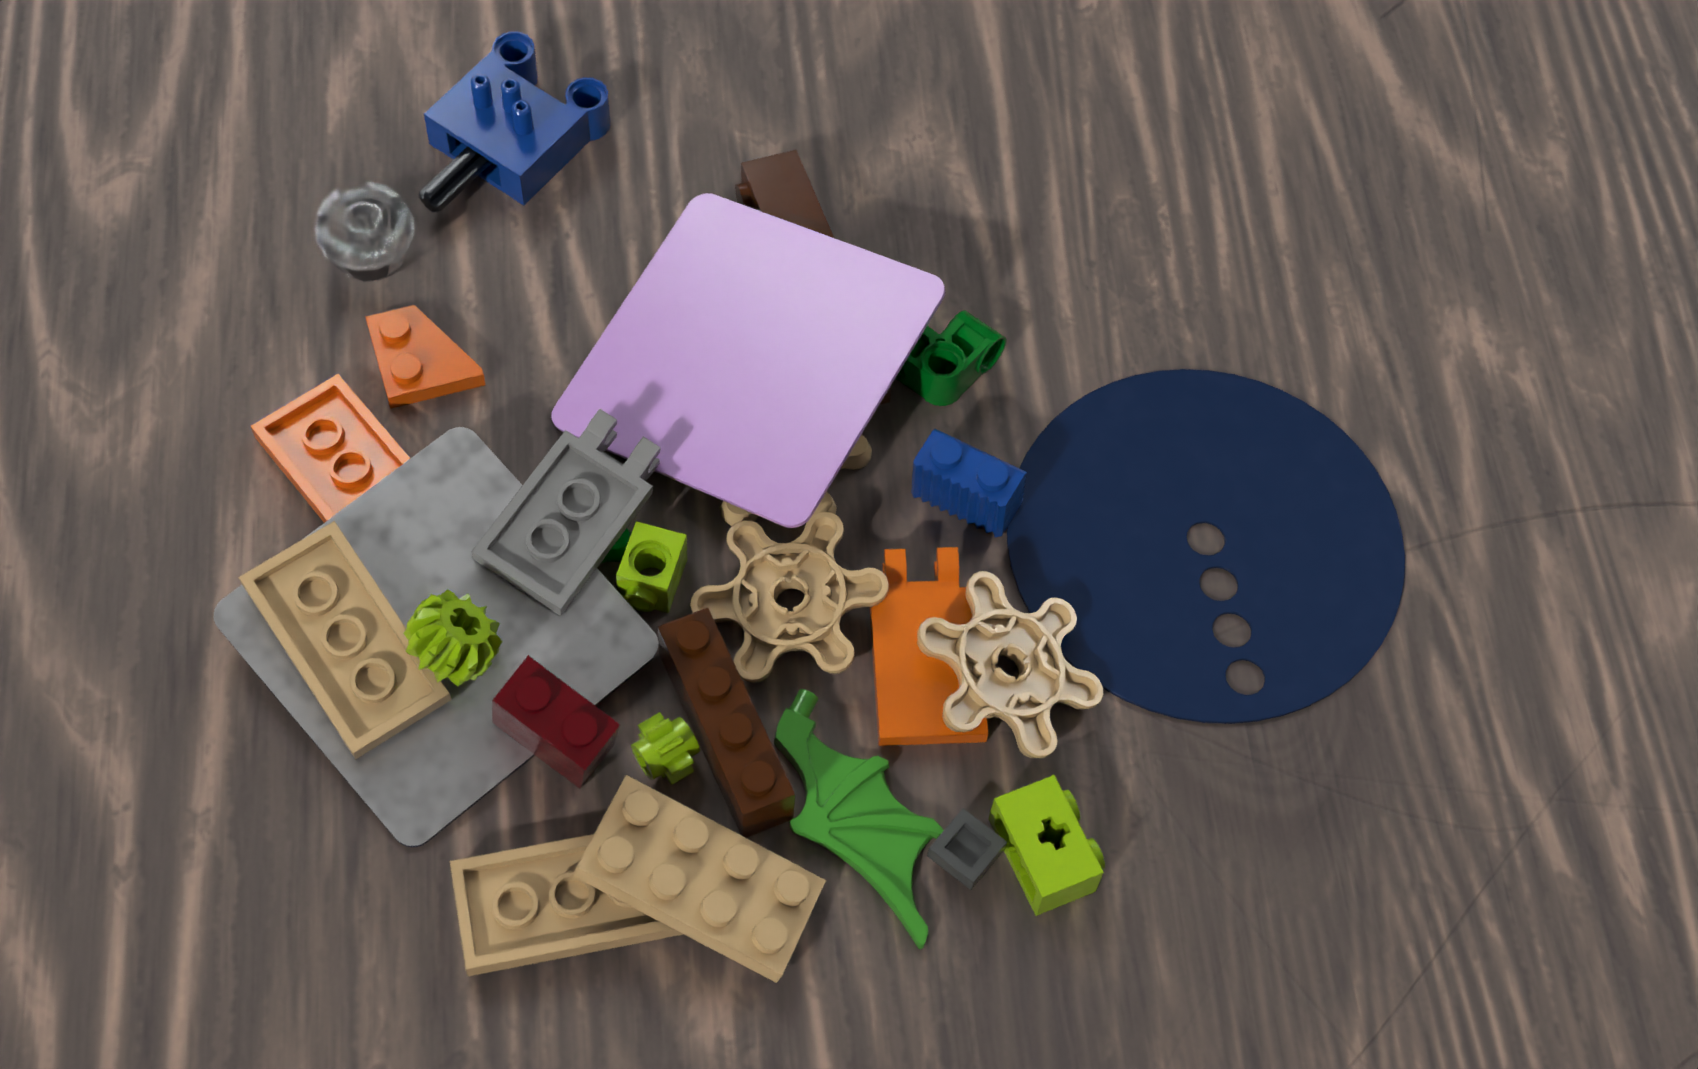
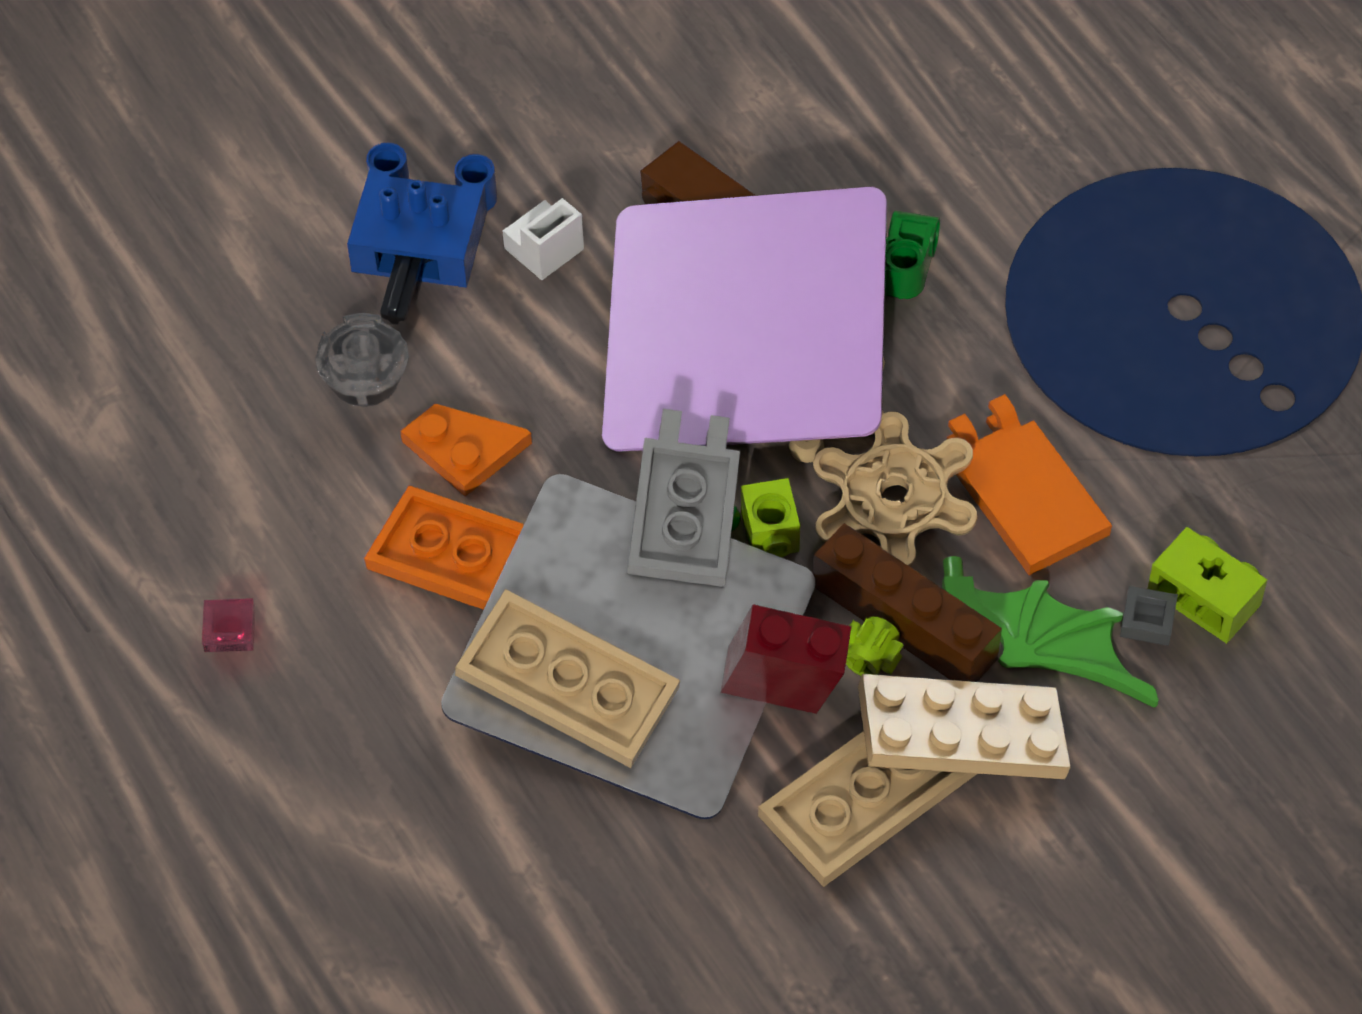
camera: 20 degrees left, 5 degrees down
lime gear [403,589,503,687] -> none
blue brick [911,429,1027,538] -> none
tan plate [917,571,1103,758] -> none
none -> clear pink plate [202,598,255,652]
none -> white piece [503,198,584,280]

